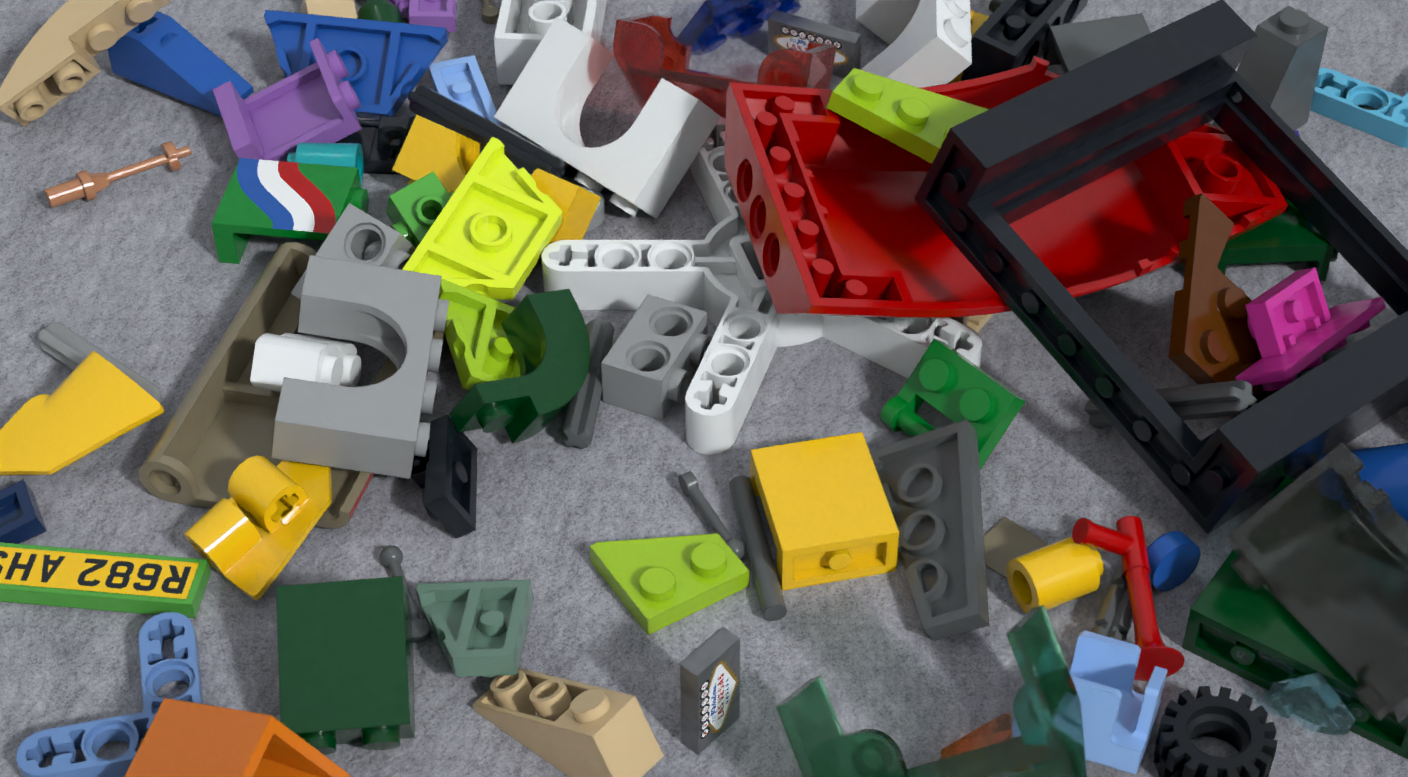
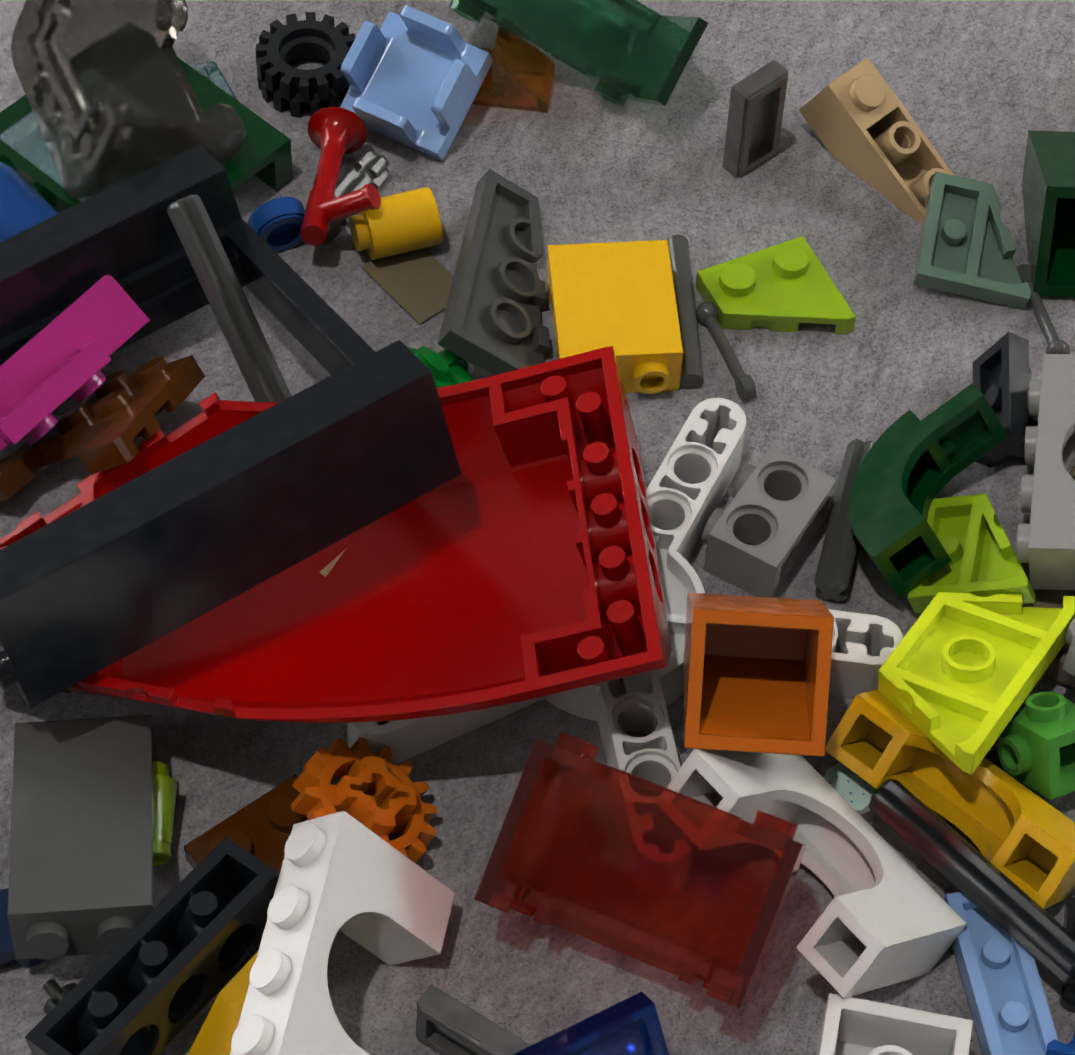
camera: 175 degrees left, 10 degrees up
lime wing [826,68,989,164] -> none
none -> orange slope [683,592,834,756]

